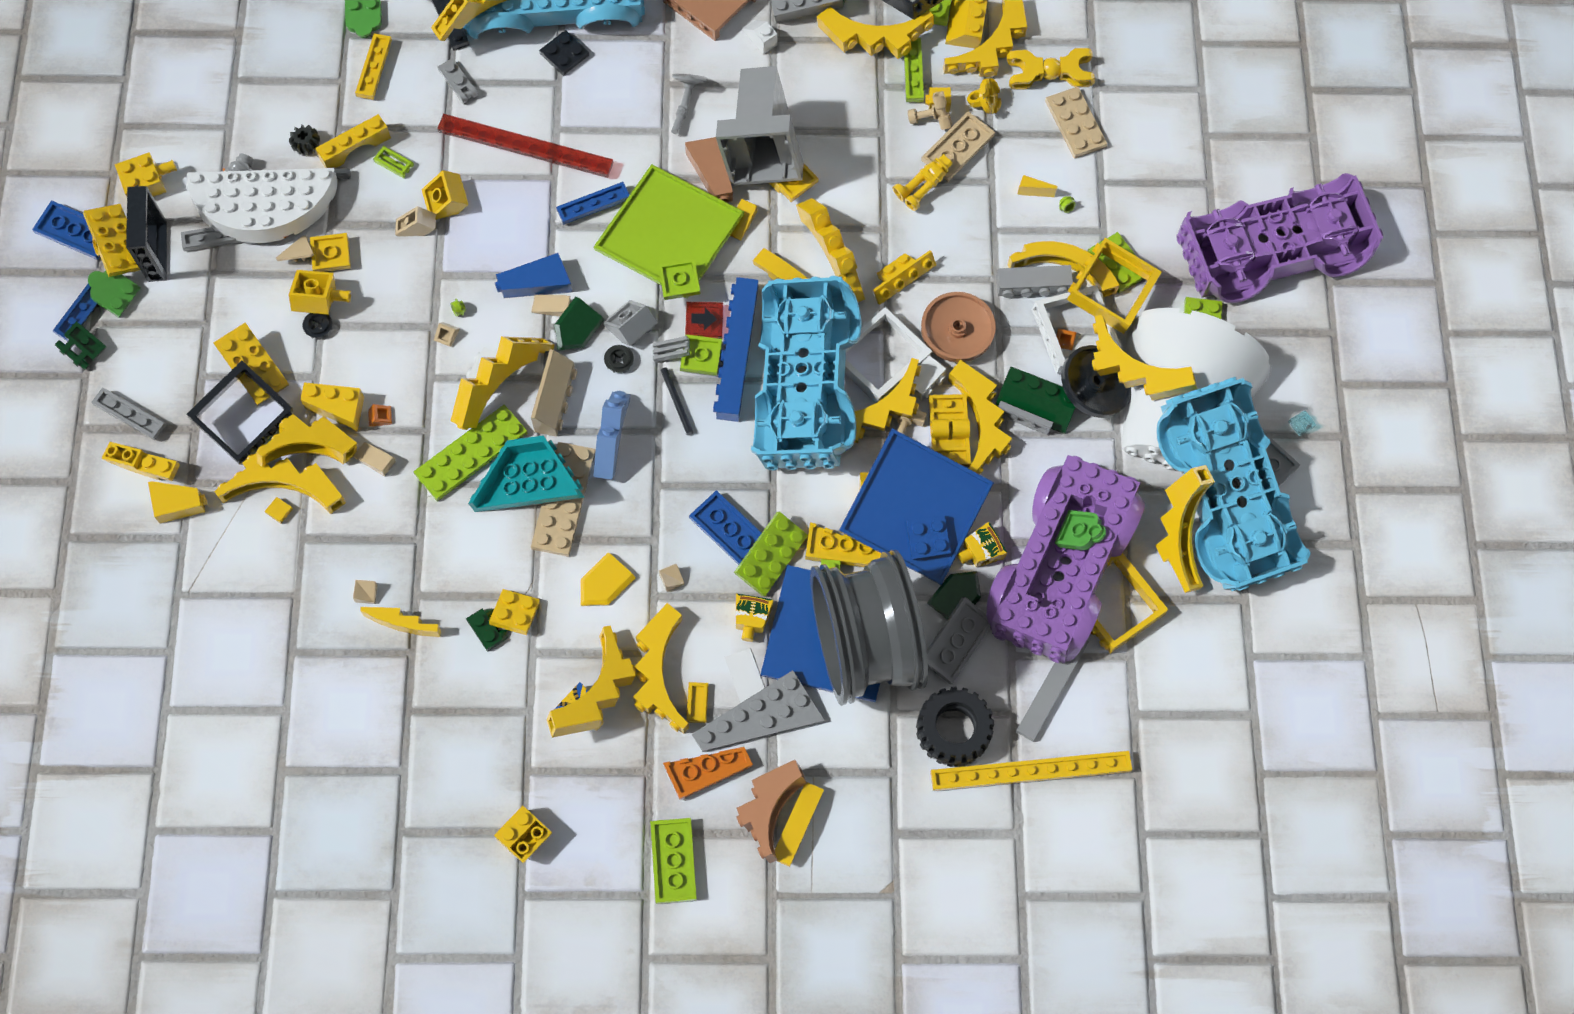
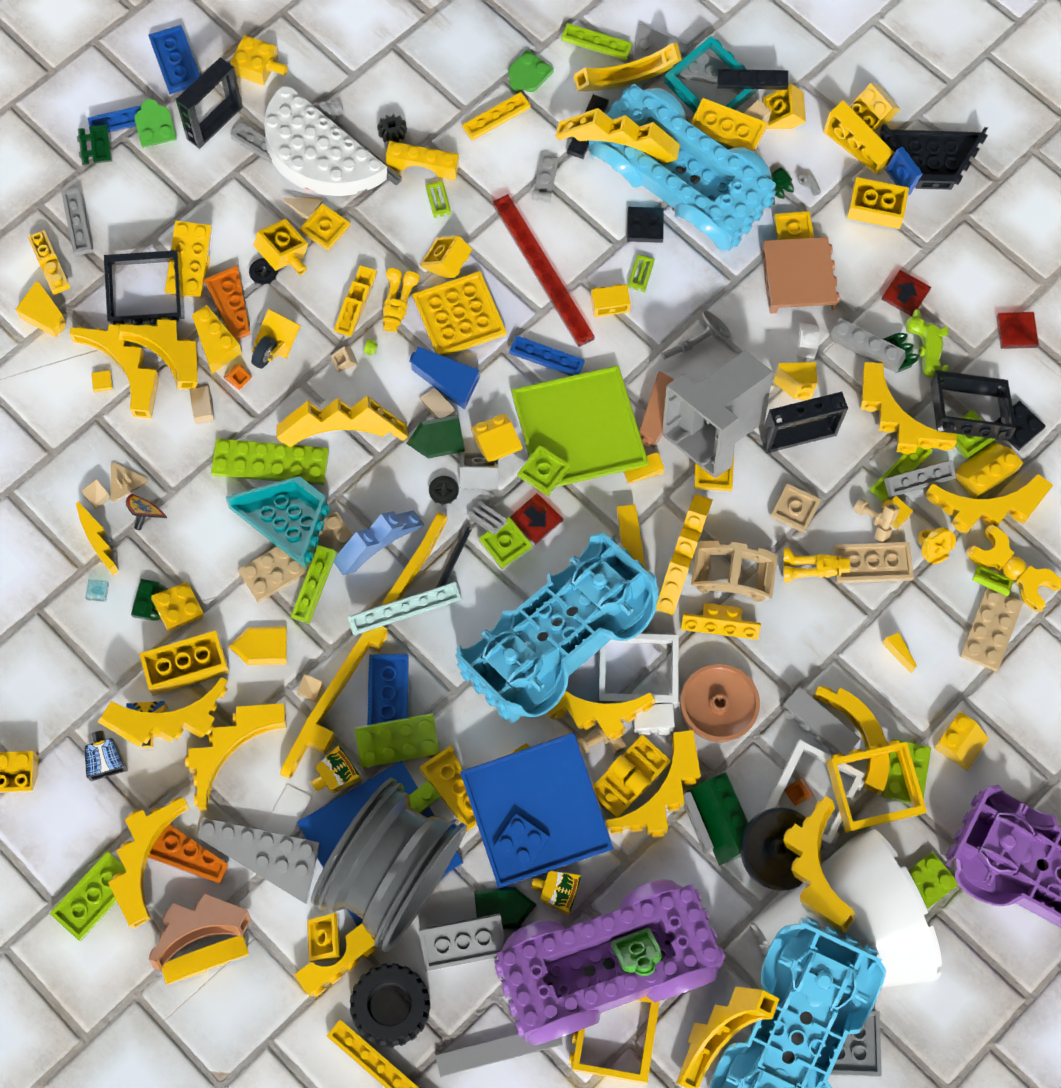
camera: 45 degrees right, 0 degrees up
yellow plate [83,204,140,277] -> none
tan slope [395,206,436,236] -> none
tan slope [531,349,577,437] -> none
yellow tile [686,682,709,723] -> none
blue brick [713,277,758,422] -> none
lime plate [1059,196,1076,213] -> none
clear light blue tile [1288,410,1316,436] -> none
none -> clear light blue plate [85,579,109,602]
none -> torso [85,731,128,782]
none -> yellow arch [108,797,190,929]
none -> tan piece [110,463,148,502]
none -> shield [125,494,167,530]
none -> yellow brick [139,630,229,696]
none -> orange wing [204,265,250,341]
none -> yellow plate [251,309,301,369]
none -> yellow piece [280,512,448,779]
none -> lime plate [290,545,337,624]
none -> yellow arch [294,924,377,997]
none -> yellow slope [307,913,341,962]
none -> yellow slope [334,265,378,337]
none -> light aqua tile [347,582,462,636]
none -> yellow piece [382,268,420,333]
none -> yellow plate [412,271,507,357]
none -> yellow slope [470,413,523,463]
none -> yellow brick [590,284,631,317]
none -> lime tile [628,254,655,293]
none -> tan window [691,541,778,602]
none -> black window [760,391,848,454]
none -> tan plate [770,483,821,534]
none -> yellow slope [773,362,818,400]
none -> light grey plate [884,460,956,497]
none -> yellow slope [934,711,989,771]
none -> lime tile [972,565,1014,597]

